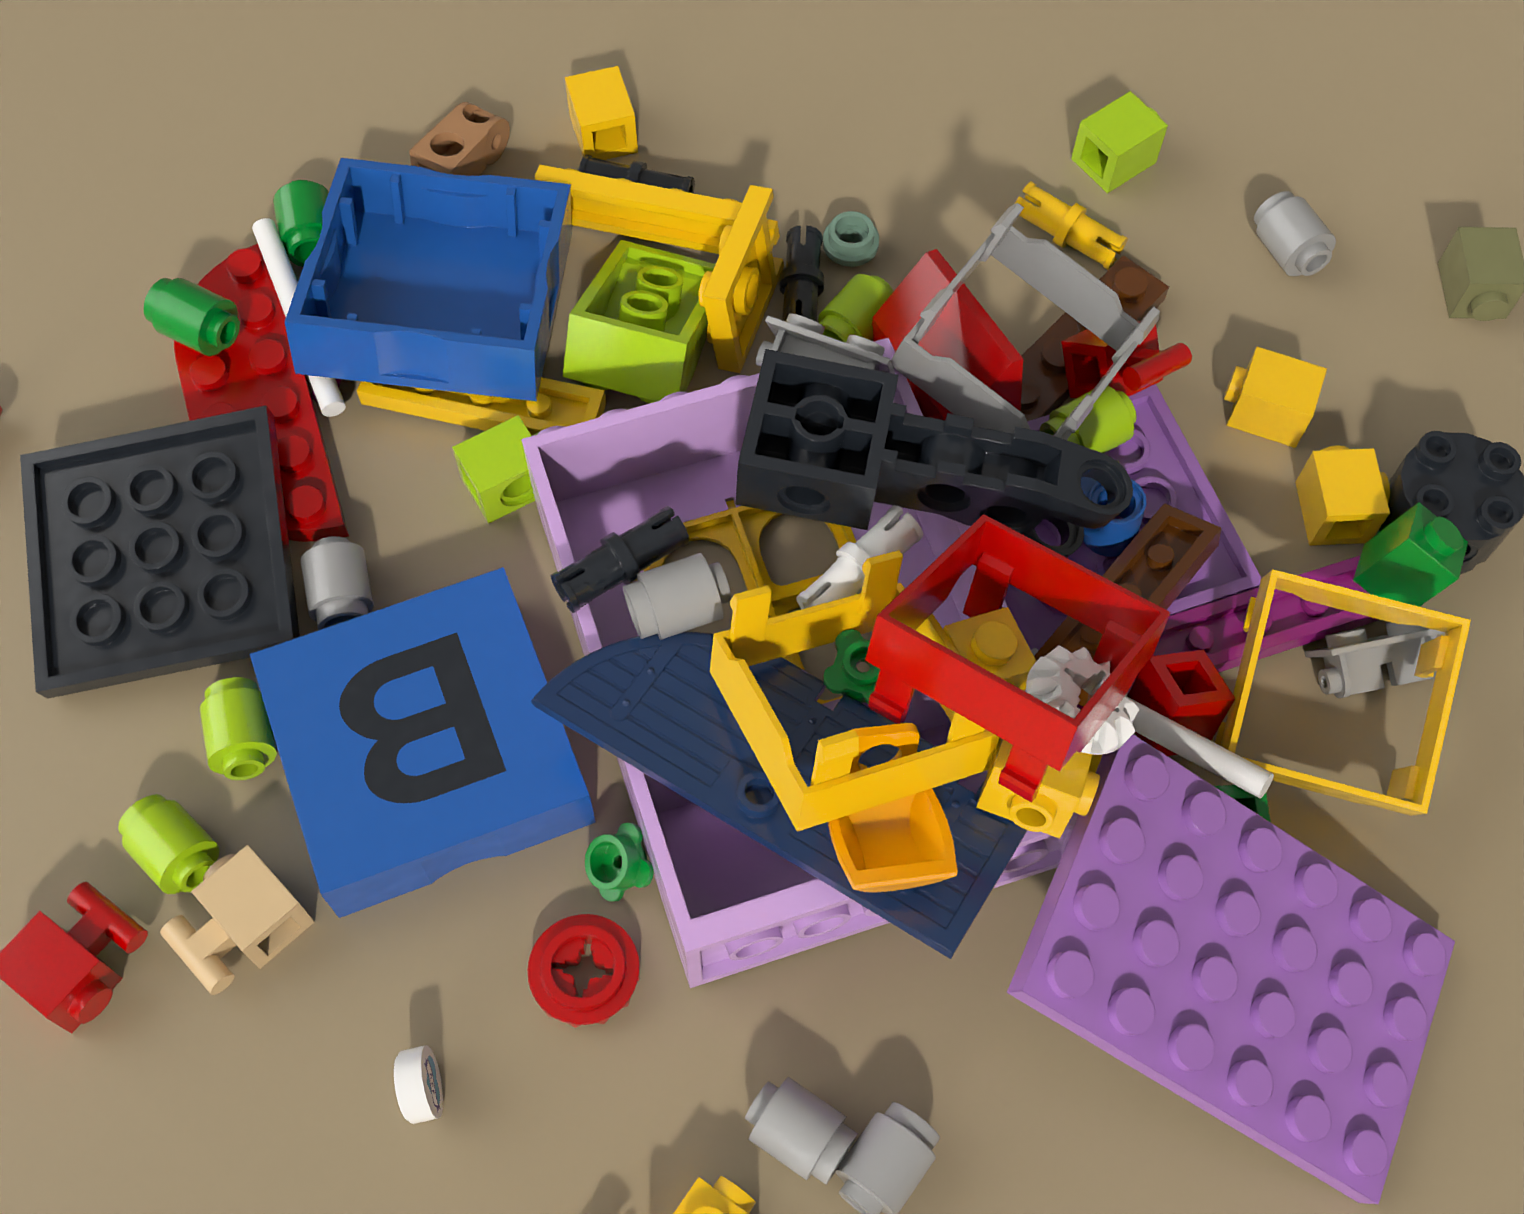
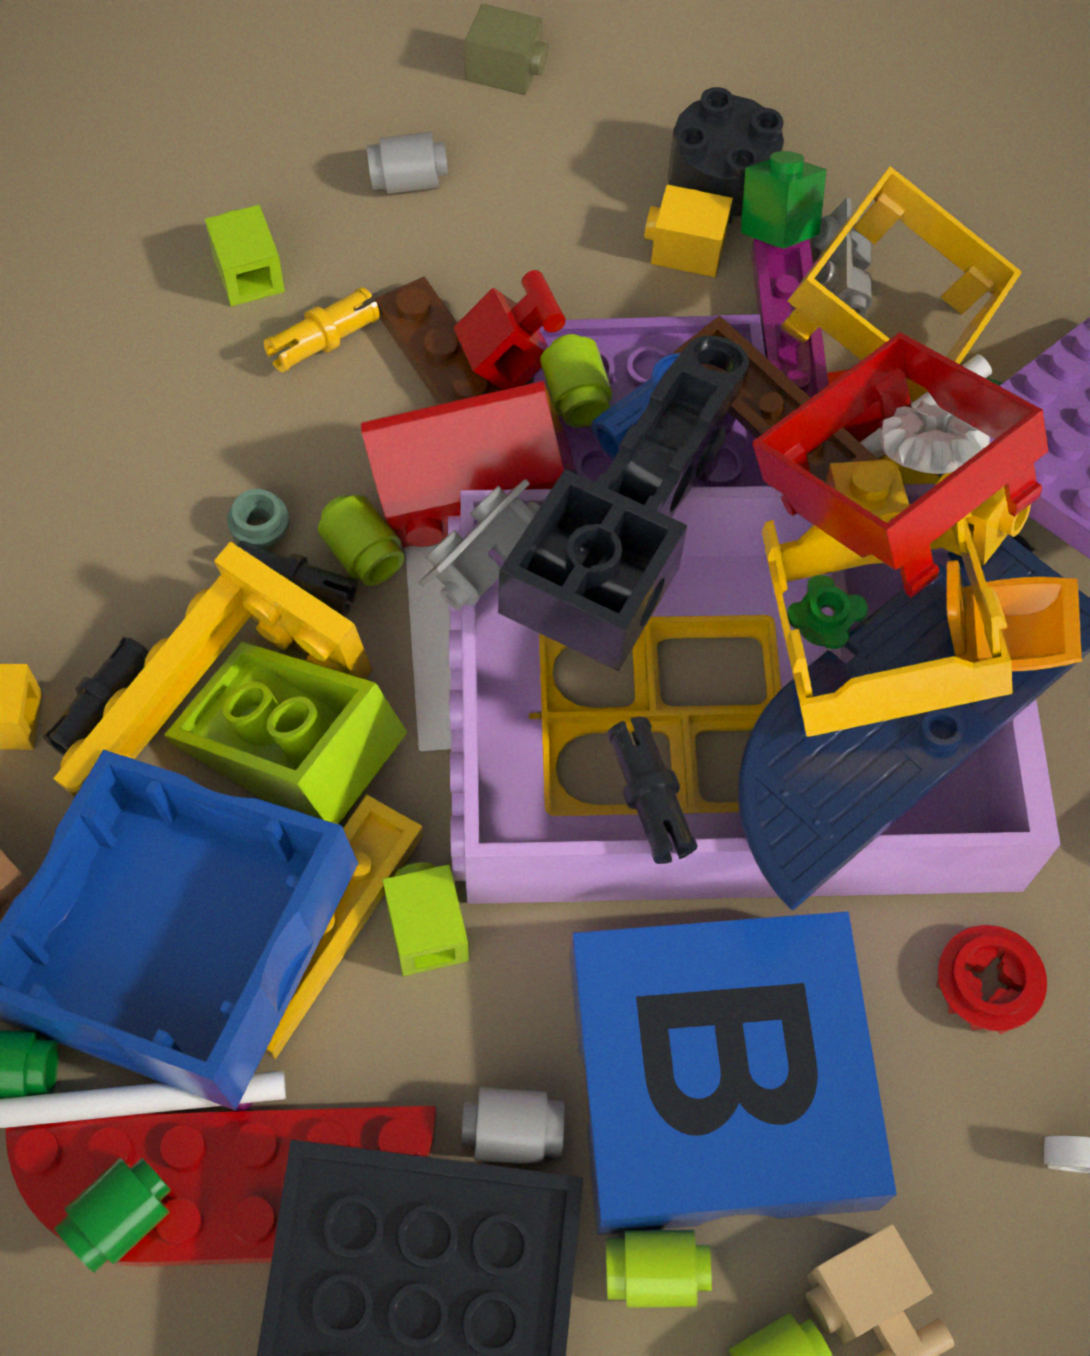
camera: 75 degrees left, 0 degrees up
green plate [585,823,654,902] -> none
light grey brick [623,553,731,640] -> none
white pin [797,505,923,609] -> none
light grey piece [890,203,1160,440] -> none
yellow brick [1223,346,1327,448] -> none

